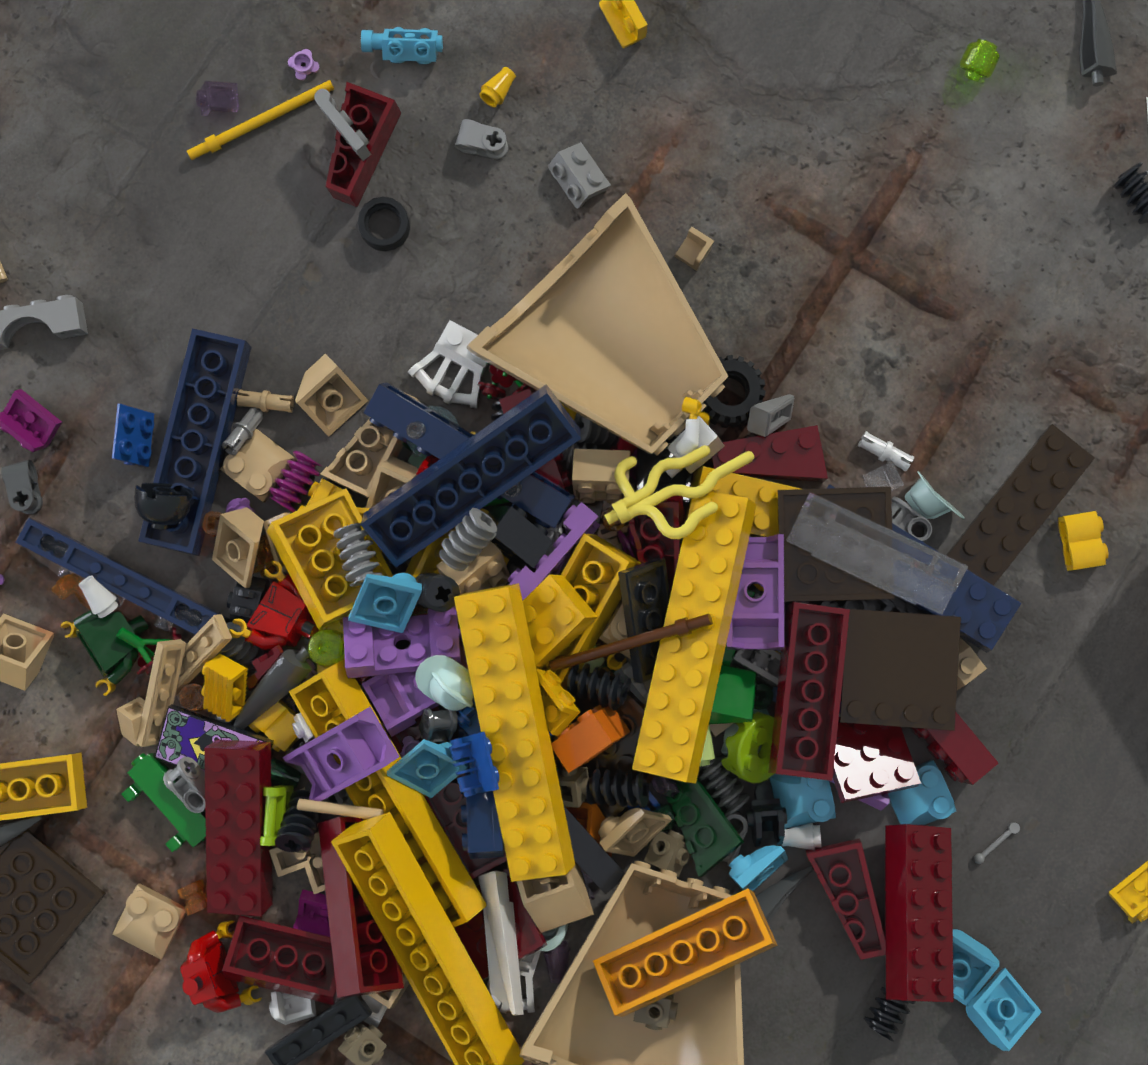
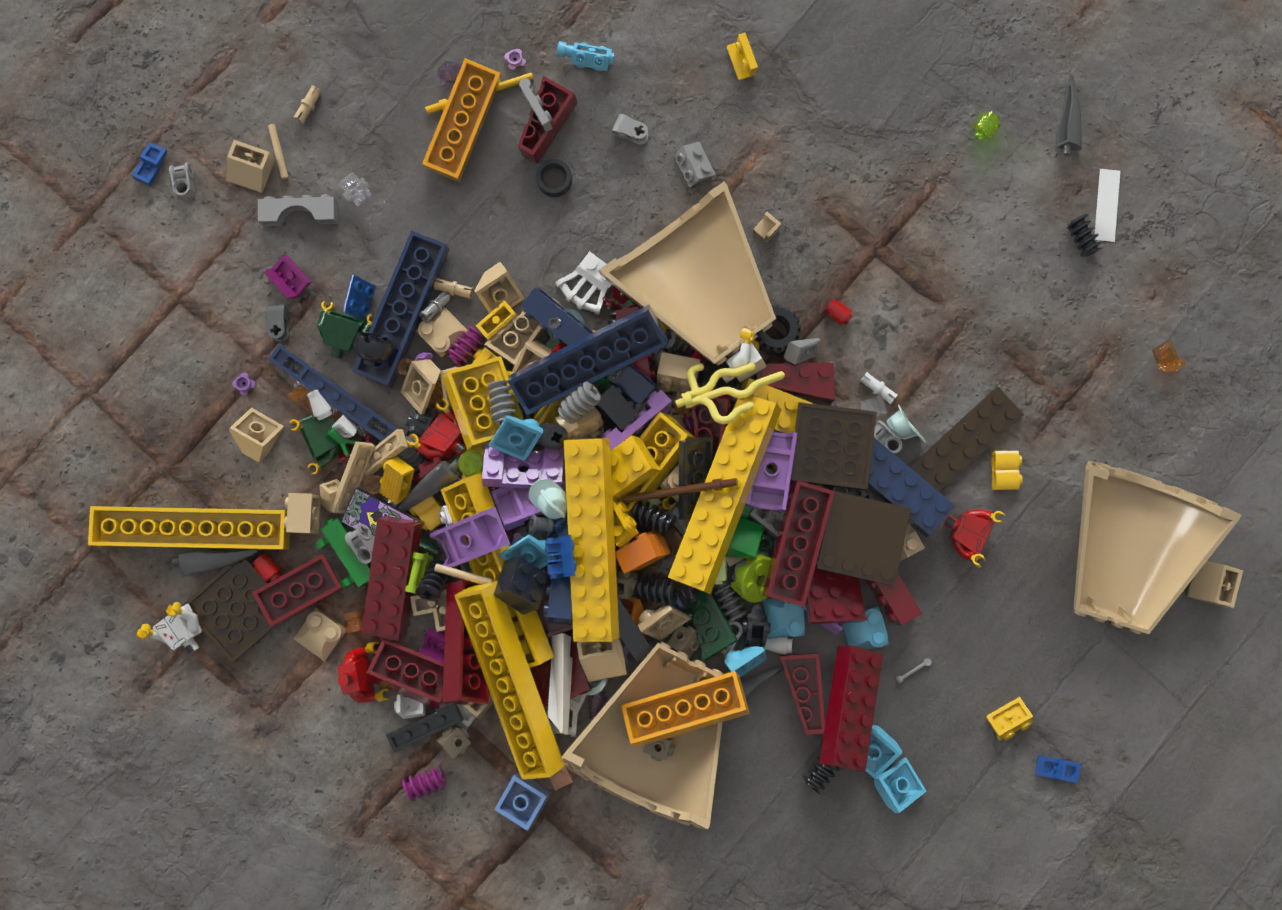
camera: 10 degrees right, 0 degrees up
yellow cone [479,67,516,108] -> none
clear slope [786,492,968,615] -> none
none -> dark red brick [252,554,344,628]
none -> red brick [253,554,281,583]
none -> tan brick [284,493,321,534]
none -> tan pin [293,85,322,124]
none -> dark green torso [317,301,373,358]
none -> white slope [332,414,358,439]
none -> clear brick [338,172,372,206]
none -> light orange brick [422,58,501,182]
none -> yellow brick [476,301,518,340]
none -> black brick [494,555,549,615]
none -> red brick [824,299,853,326]
none -> red torso [943,509,1006,568]

